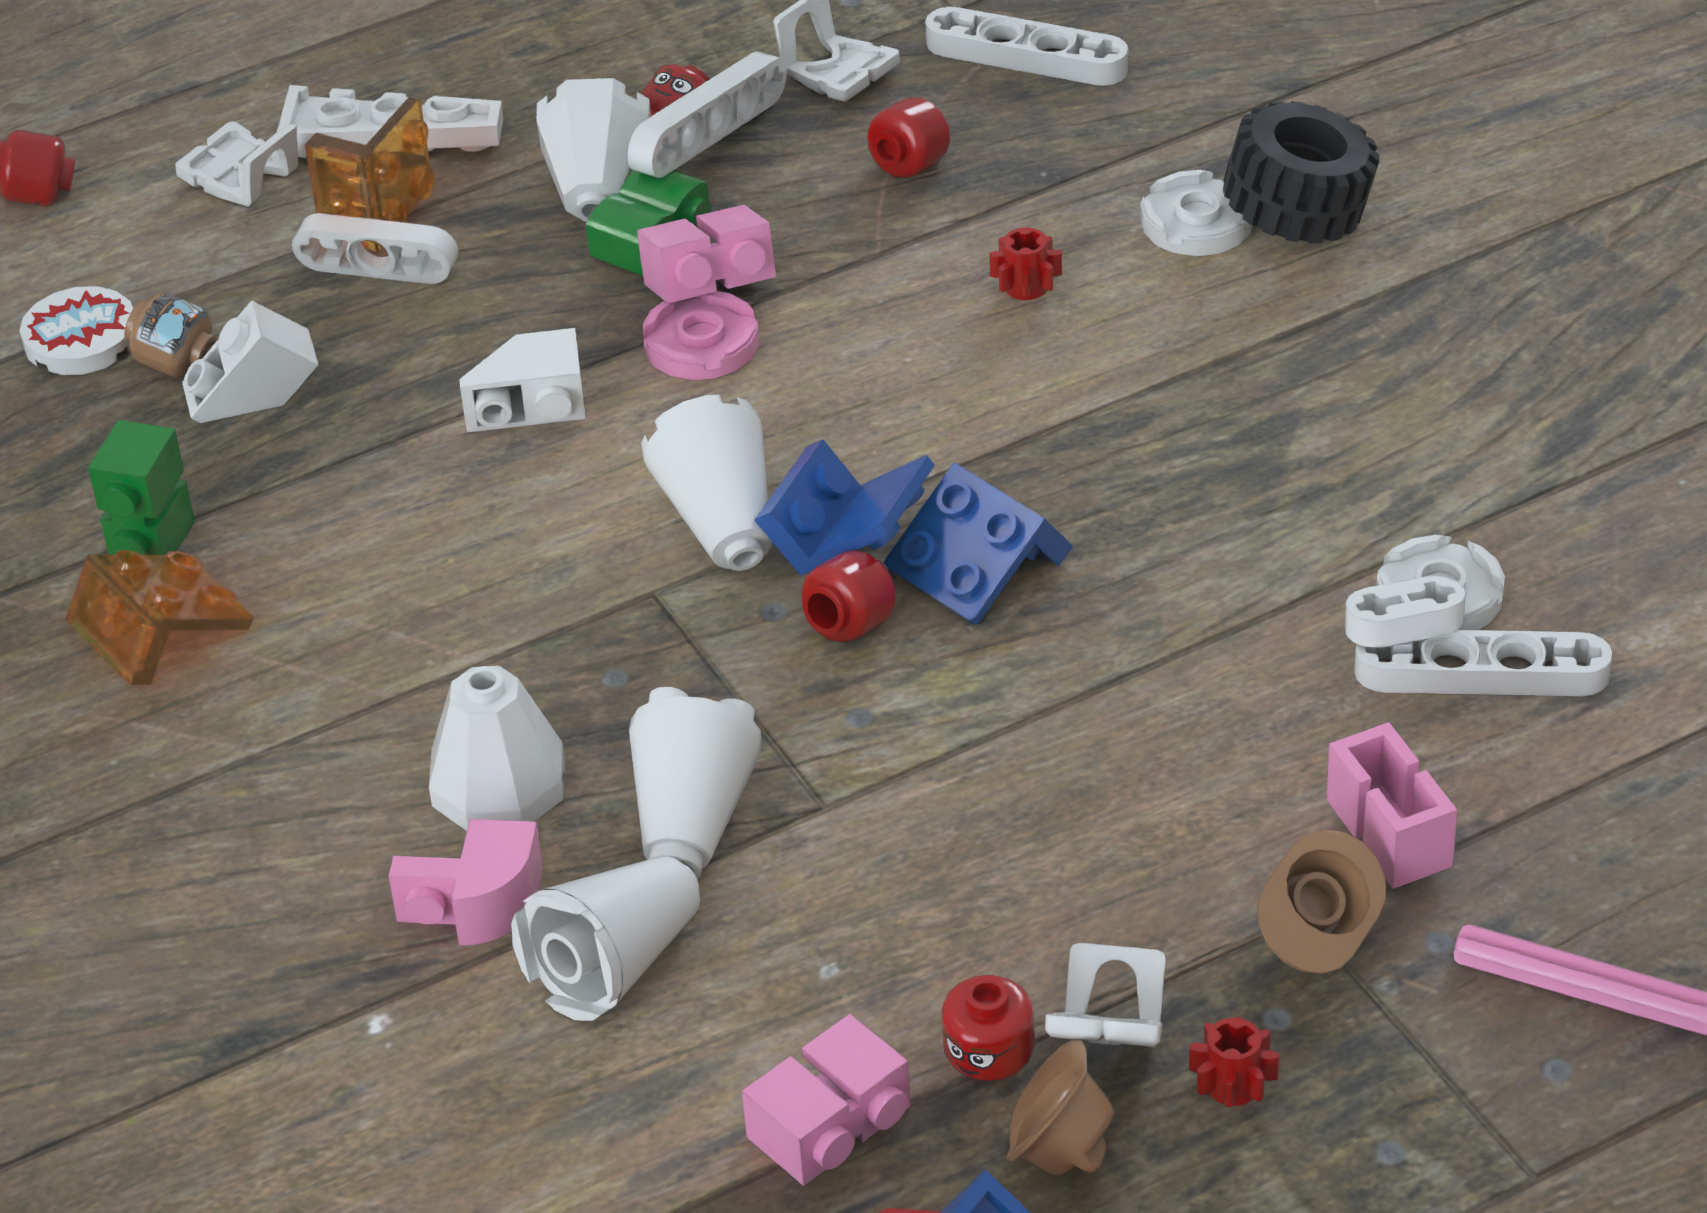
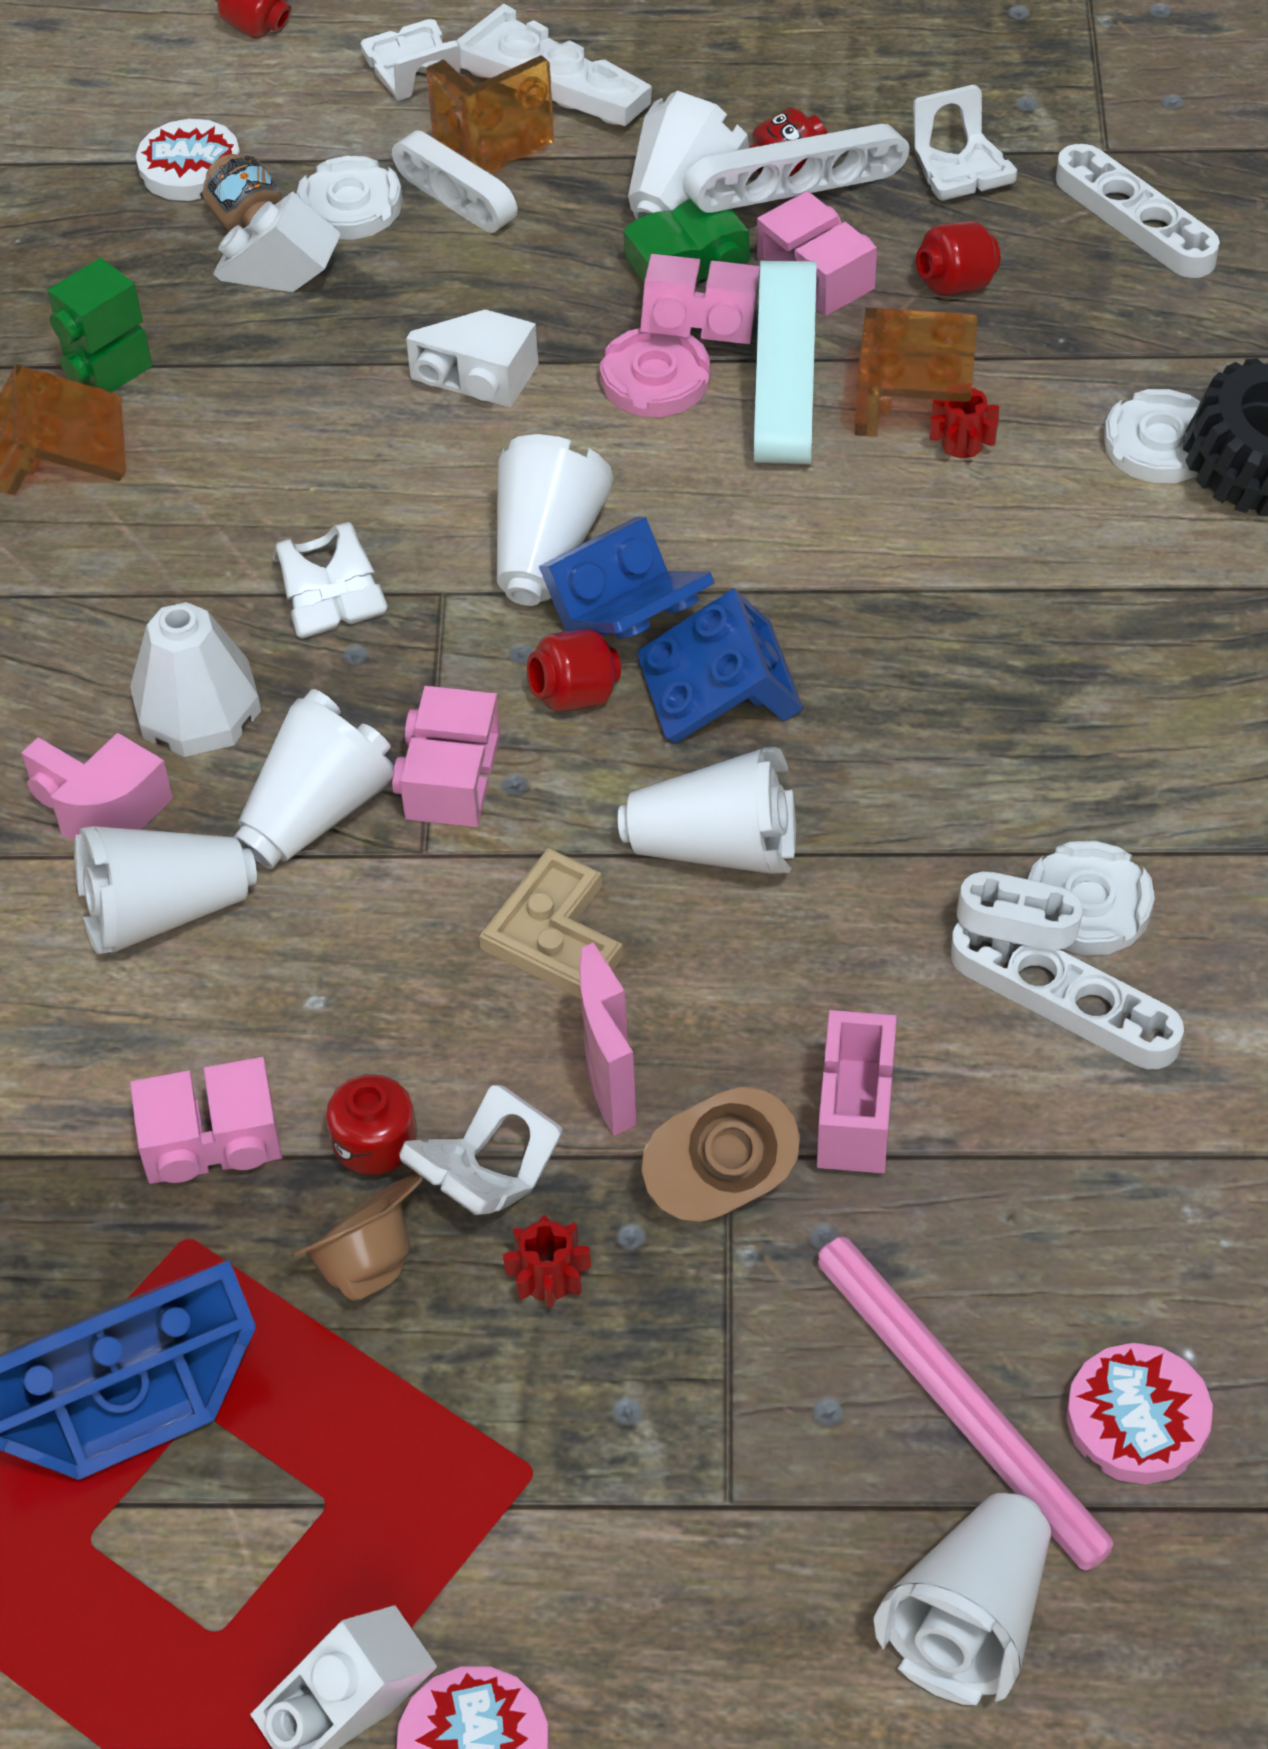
camera: 30 degrees right, 10 degrees up
none -> white piece [273,522,388,639]
none -> white tile [296,156,403,240]
none -> bright pink piece [392,686,501,828]
none -> tan tile [479,848,623,999]
none -> bright pink slope [580,942,637,1136]
none -> white cone [618,747,796,875]
none -> light aqua beam [754,261,817,464]
none -> bright pink piece [757,191,878,317]
none -> clear orange bracket [855,307,978,437]

